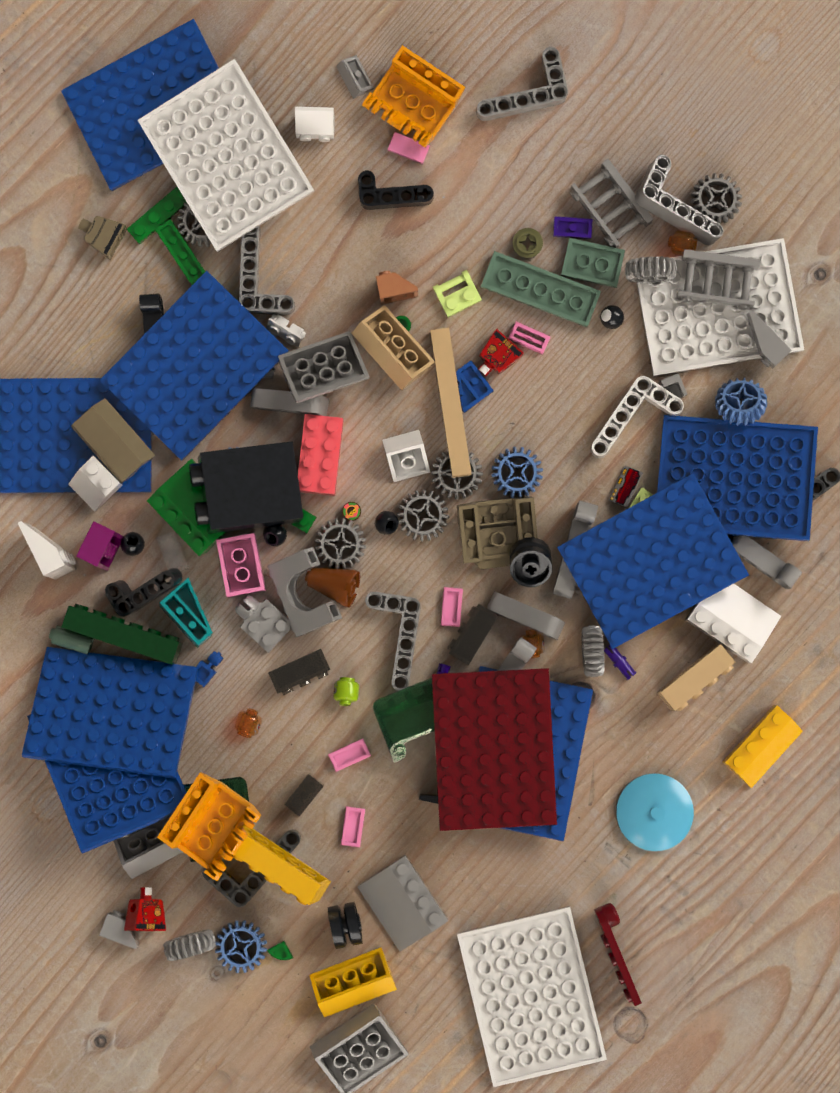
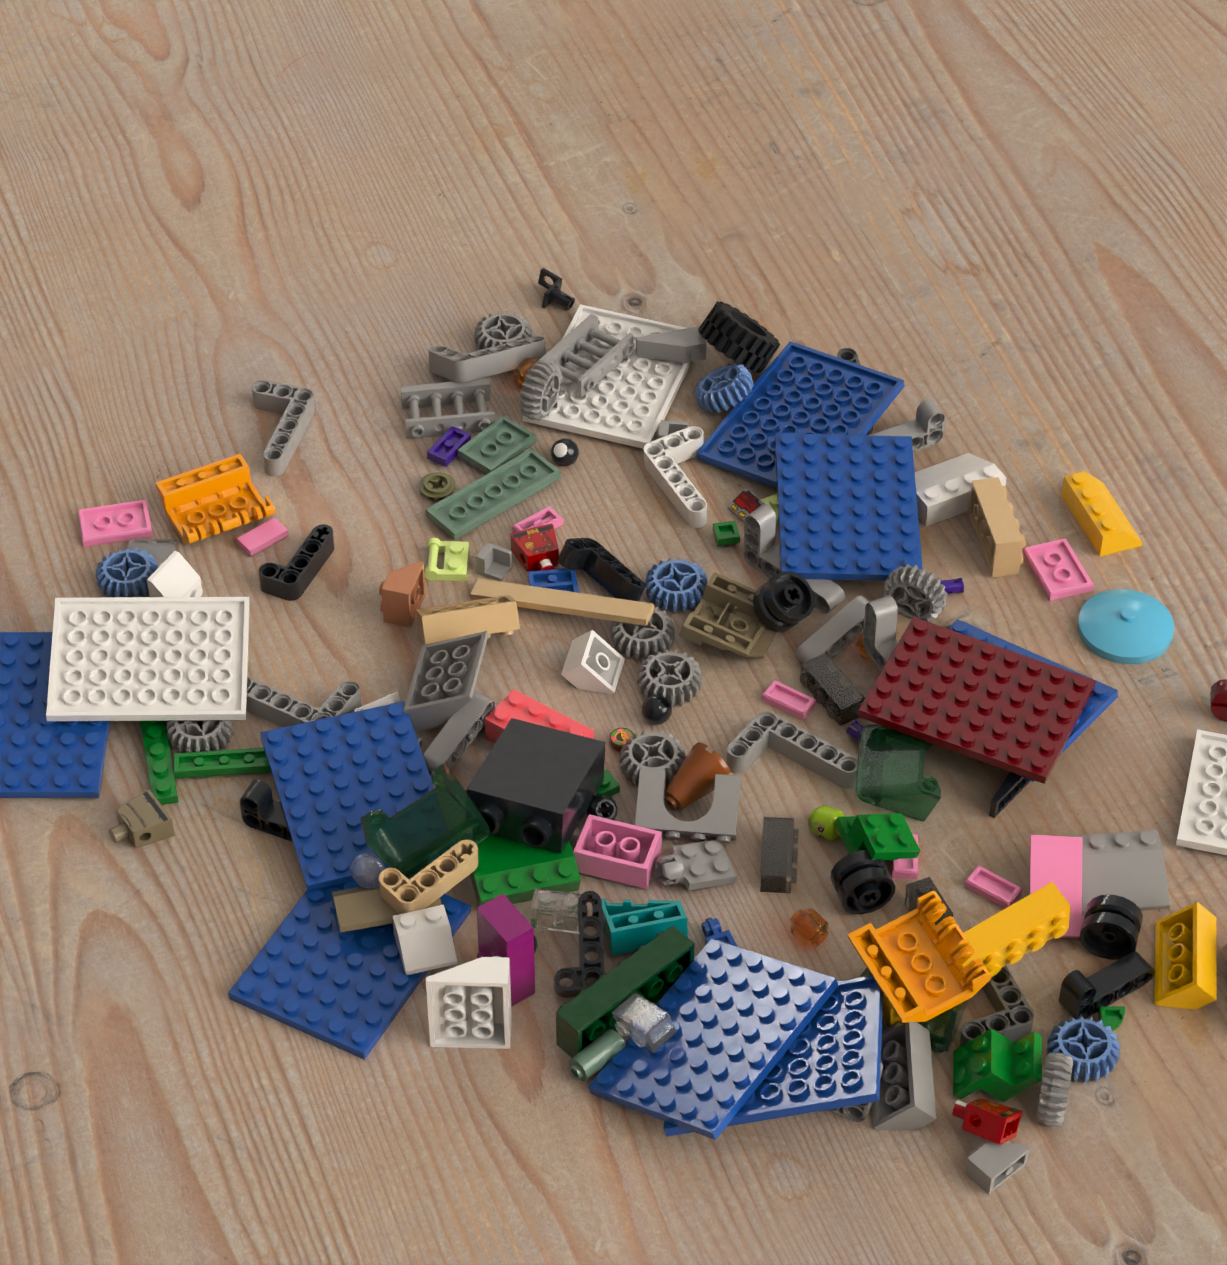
camera: 65 degrees left, 40 degrees down
none -> bright pink tile [78,499,153,547]
none -> medium blue gear [95,547,159,597]
none -> clear head [350,852,385,889]
none -> clear green windscreen [361,763,490,878]
none -> tan beam [379,840,478,914]
none -> light grey panel [476,542,512,581]
none -> black bracket [538,268,575,310]
none -> black beam [557,538,646,601]
none -> clear brick [612,993,677,1052]
none -> black tyre [698,301,780,373]
none -> green plate [713,521,740,546]
none -> black wheel [830,850,896,915]
none -> green bracket [835,813,920,860]
none -> green bracket [953,1028,1042,1102]
none -> bright pink tile [1022,538,1094,601]
none -> bright pink tile [1029,835,1082,939]
none -> black beam [1059,952,1155,1020]

